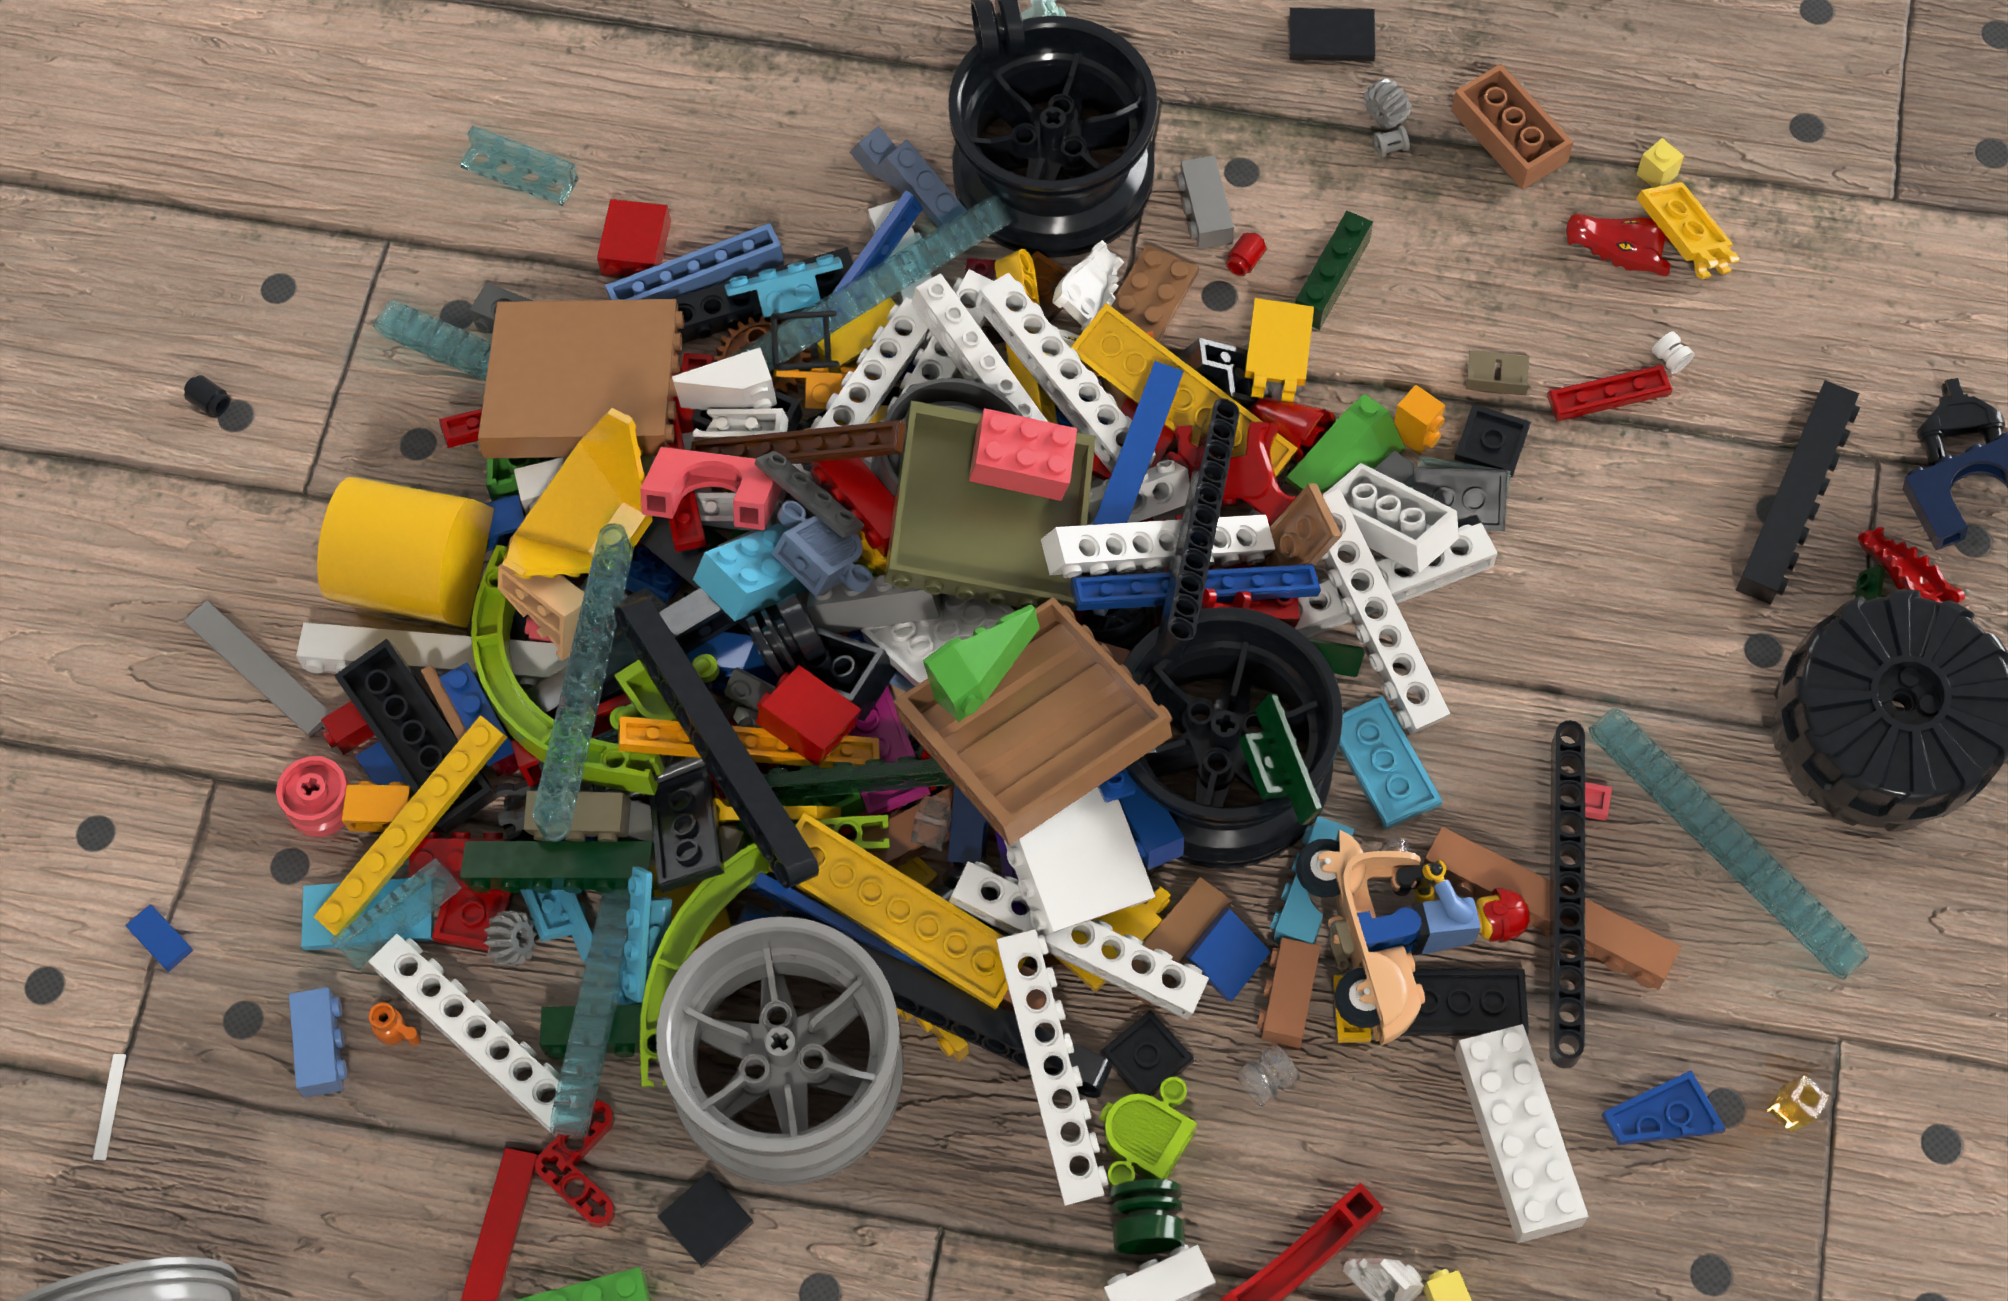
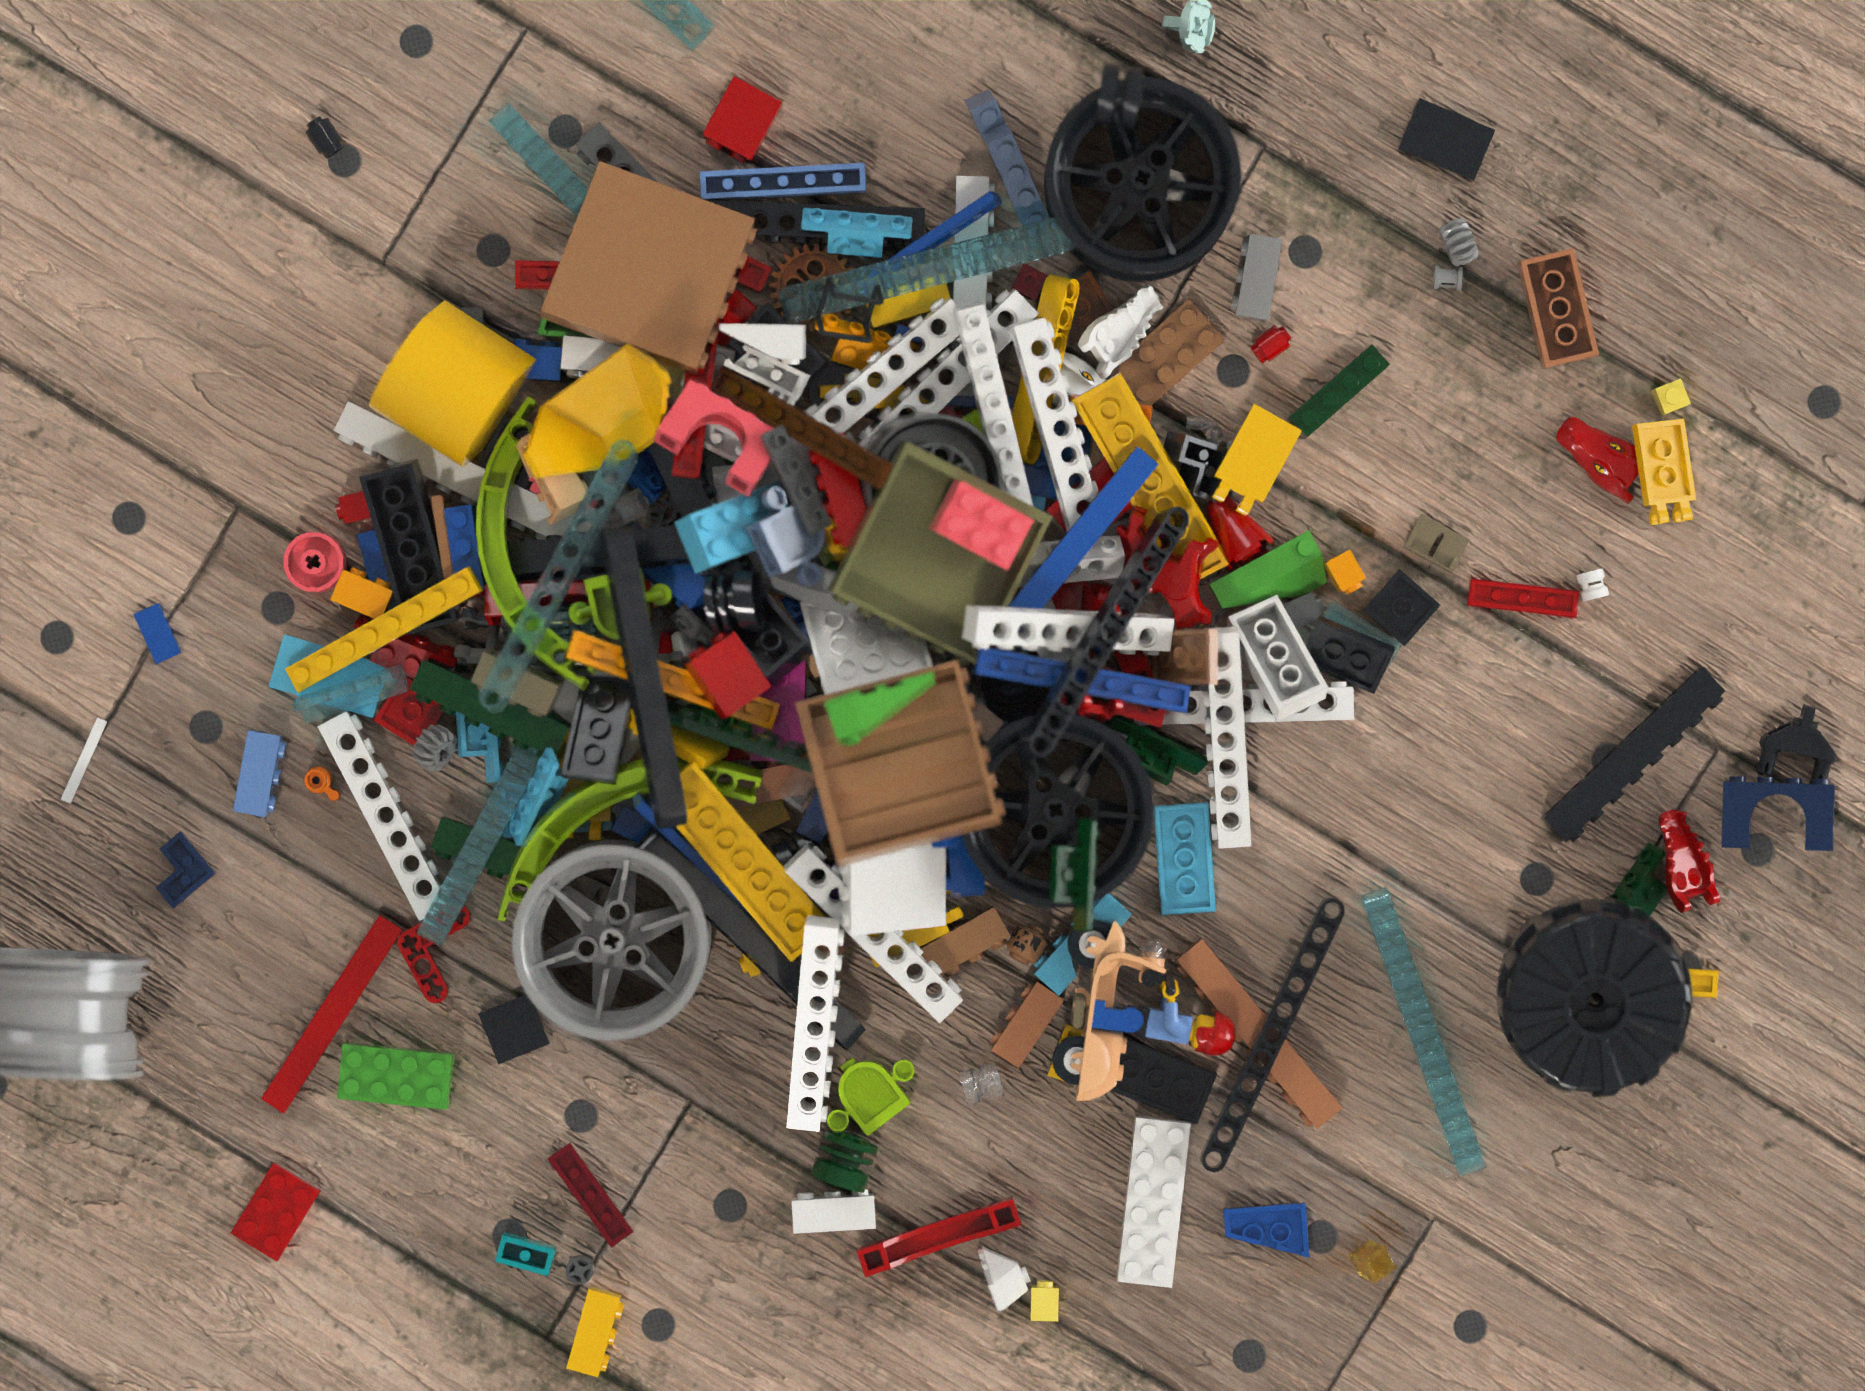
camera: 15 degrees right, 25 degrees up
light grey tile [184,600,331,738] -> none
black tile [1100,1010,1194,1096] -> none
blue tile [1185,908,1271,1002] -> none
coral plate [1585,782,1612,821] -> none
none -> dark blue plate [156,831,216,909]
none -> medium nougat head [1007,923,1047,966]

